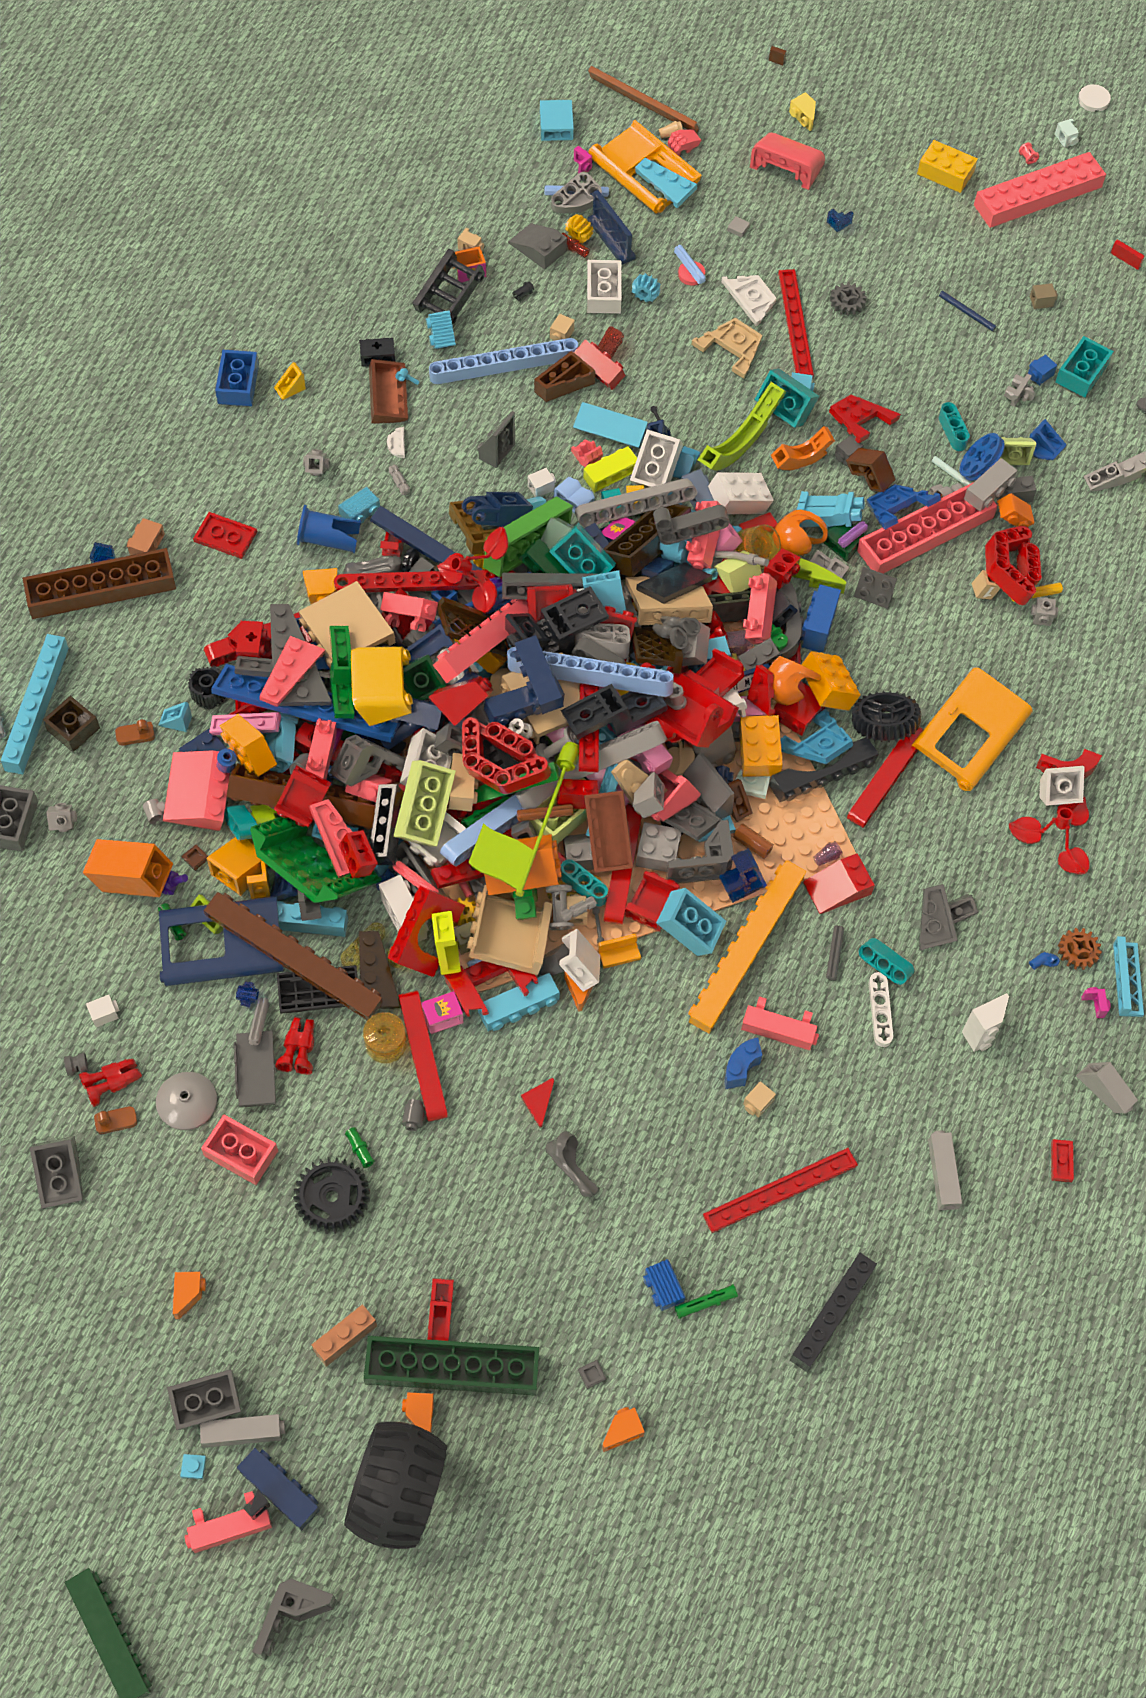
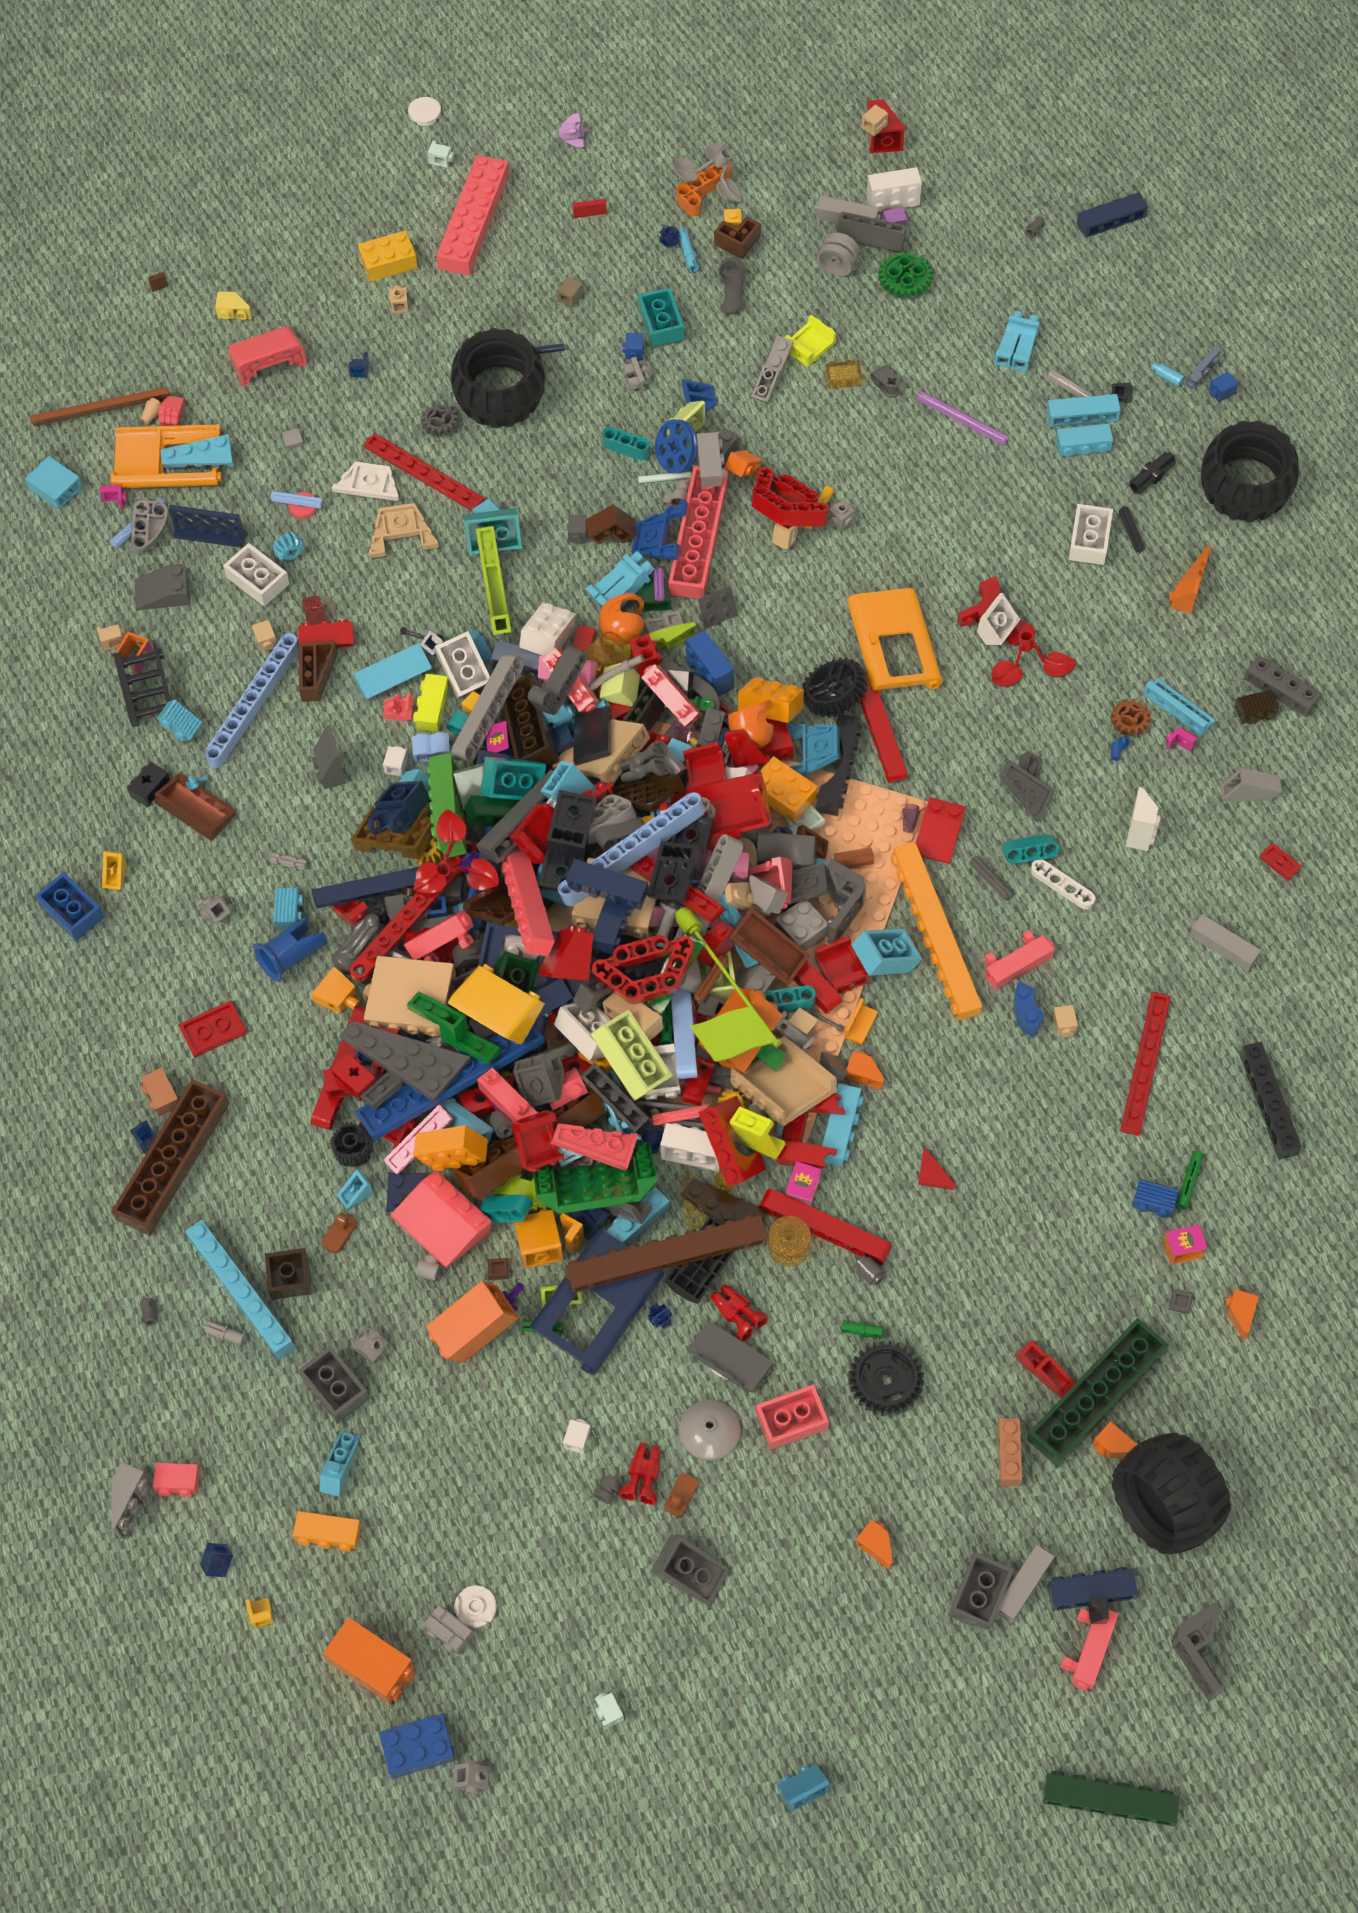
camera: 45 degrees left, 0 degrees up
medium azure plate [180,1454,206,1479] -> none
blue brick [216,749,237,773] -> none
light grey axle [249,998,269,1045] -> none
coral wing [260,636,325,707] -> none
red brick [339,830,378,878] -> none
white tile [387,427,405,458] -> none
black slope [505,613,551,648] -> none
white bush [508,718,533,739] -> none
black pin [512,281,534,301] -> none
dark grey hair [545,1131,598,1197] -> none
white panel [559,929,600,991] -> none
light grey axle [560,896,597,922] -> none
clear red pin [561,232,590,258] -> none
yellow gear [565,214,593,244] -> none
clear blue brick [719,848,767,903] -> none
orange arch [771,426,835,471] -> none
red wing [829,395,901,443] -> none
coral bush [1019,142,1039,164] -> none
none -> tan brick [389,285,409,313]
none -> black tyre [451,328,545,428]
none -> piece [1162,1225,1207,1265]

